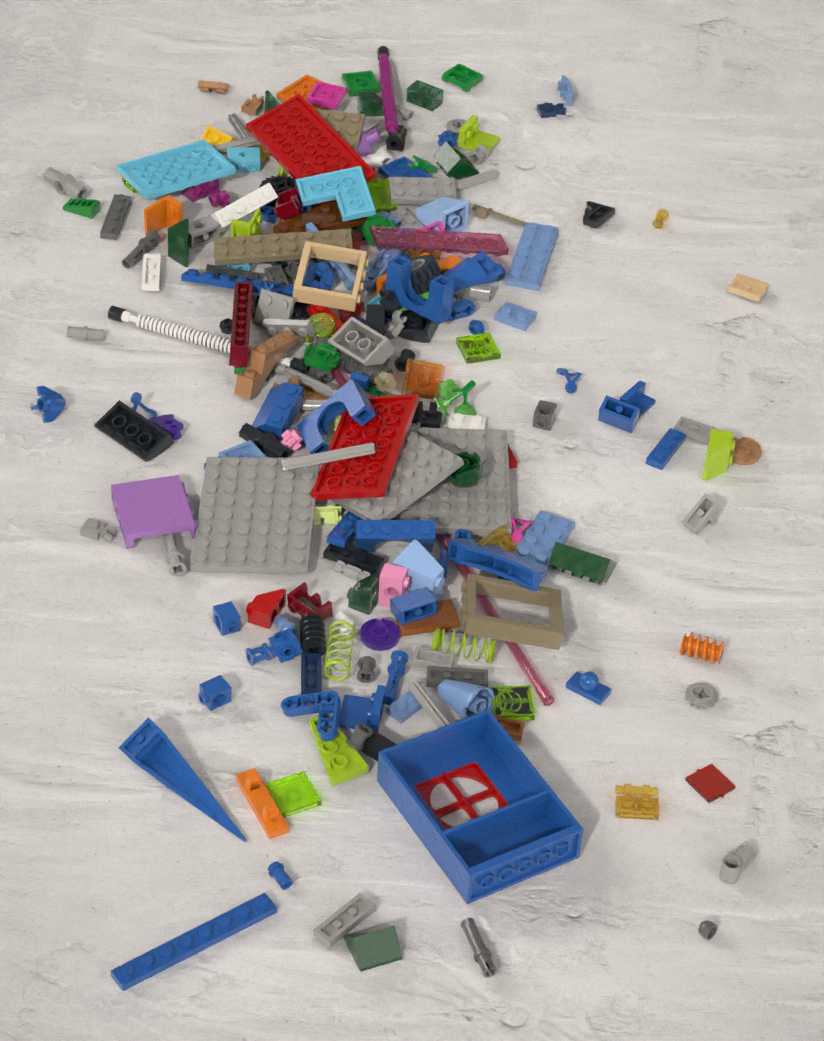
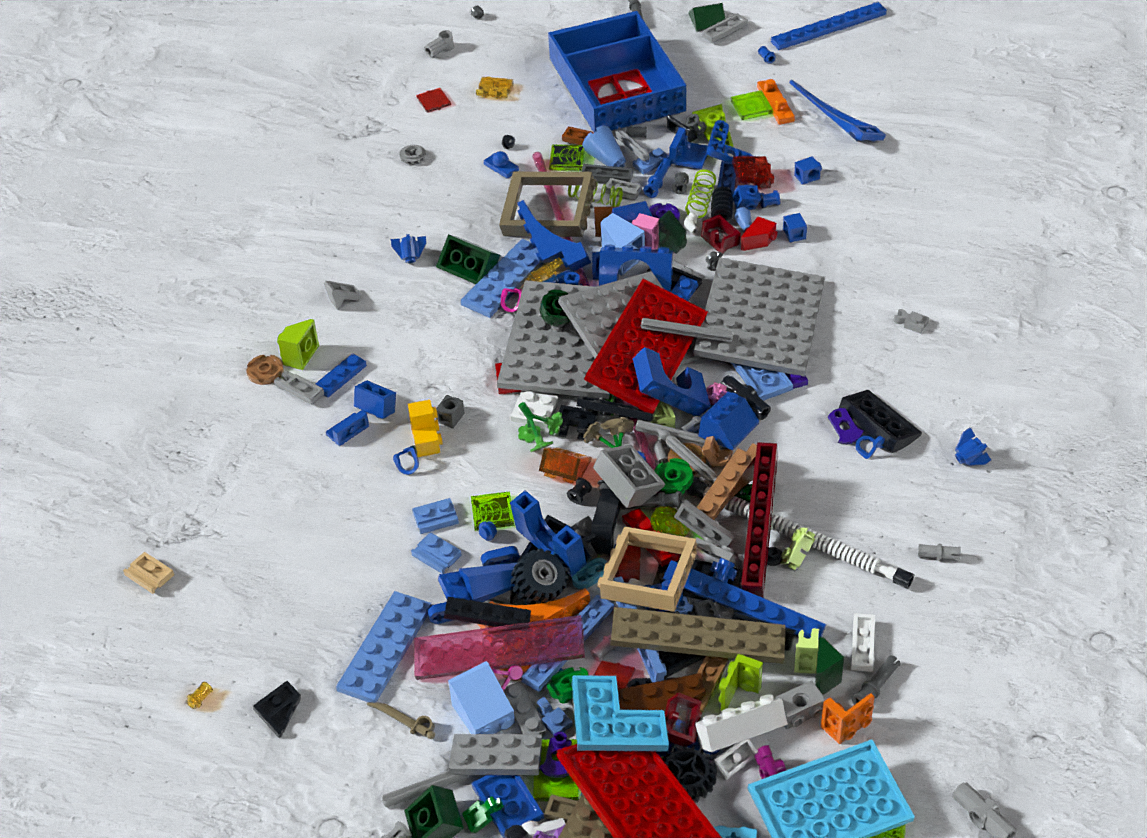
camera: 165 degrees left, 5 degrees up
green slope [63,198,100,219] -> none
dark grey plate [100,194,131,240] -> none
medium lavender panel [111,475,198,549] -> none
light grey pin [163,533,187,576] -> none
orange piece [680,632,724,664] -> none
none -> blue brick [391,234,427,263]
none -> yellow brick [408,400,443,457]
none -> medium blue plate [412,498,459,534]
none -> black plate [444,596,531,632]
none -> black hinge [502,135,515,149]
none -> dark purple piece [540,731,572,778]
none -> dark grey plate [706,251,723,270]
none -> clear red plate [732,156,774,189]
none -> yellowish green hinge [780,528,815,570]
none -> yellowish green hinge [794,629,819,674]

